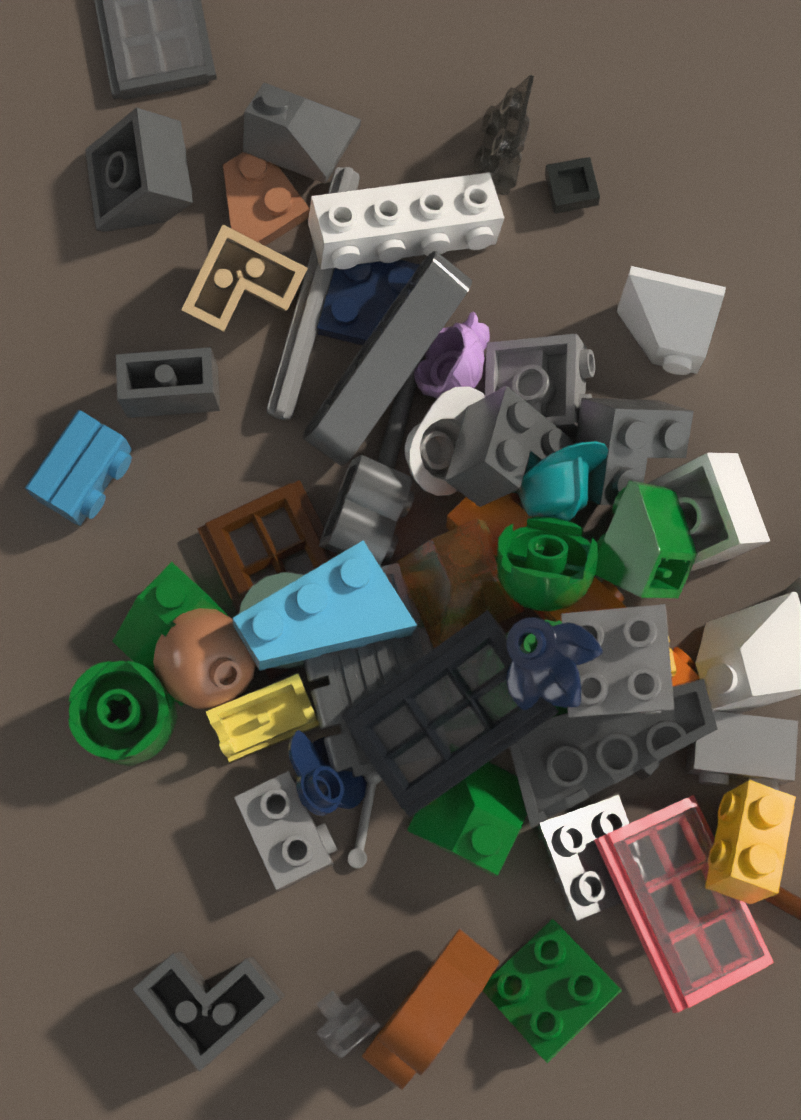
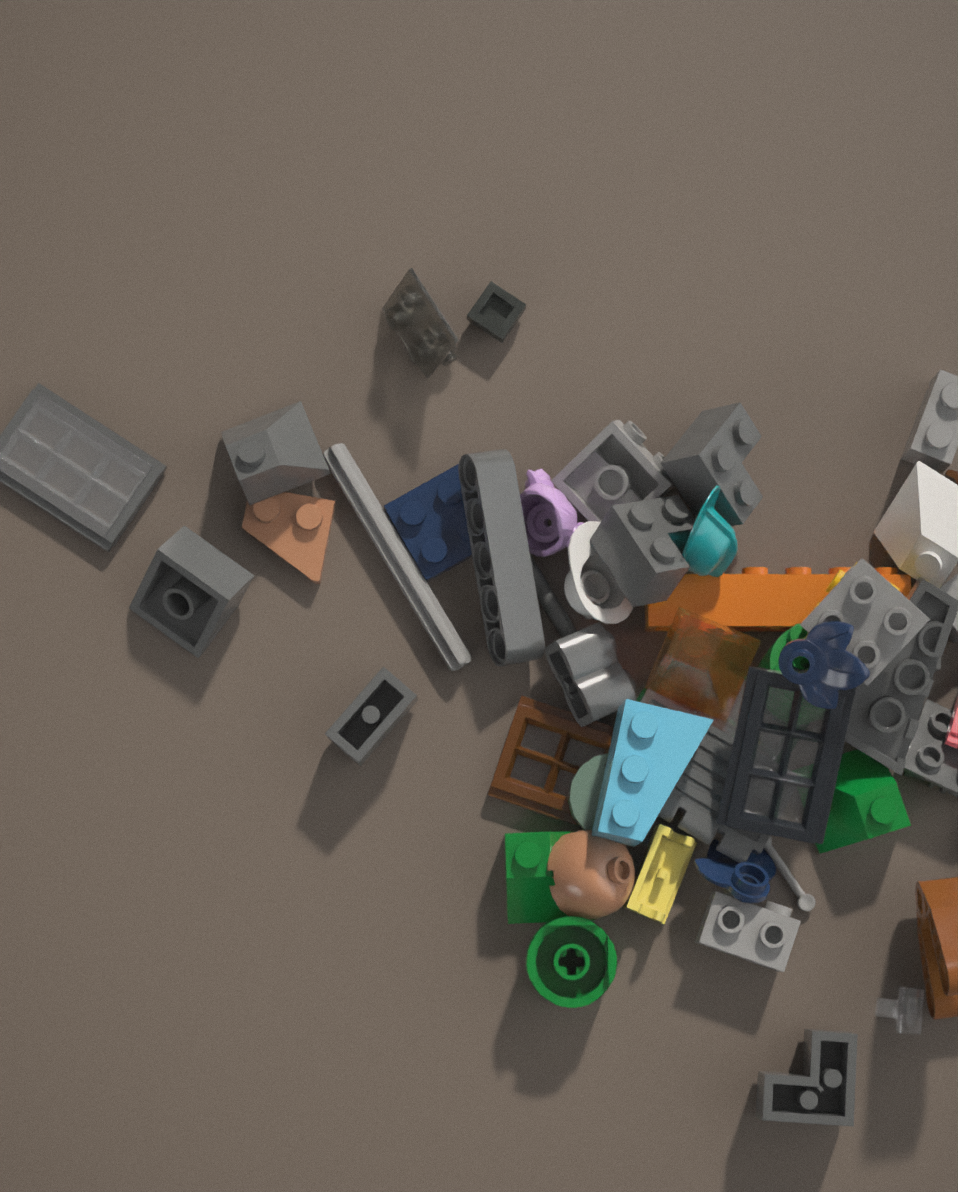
camera: 50 degrees left, 5 degrees up
dark azure brick [25,410,132,526] -> none
tan brick [181,225,308,332] -> none
white brick [308,172,504,270] -> none
green cylinder [497,517,598,612] -> none
green slope [595,480,698,599] -> none
white slope [617,266,726,375] -> none
white slope [647,453,770,571] -> none

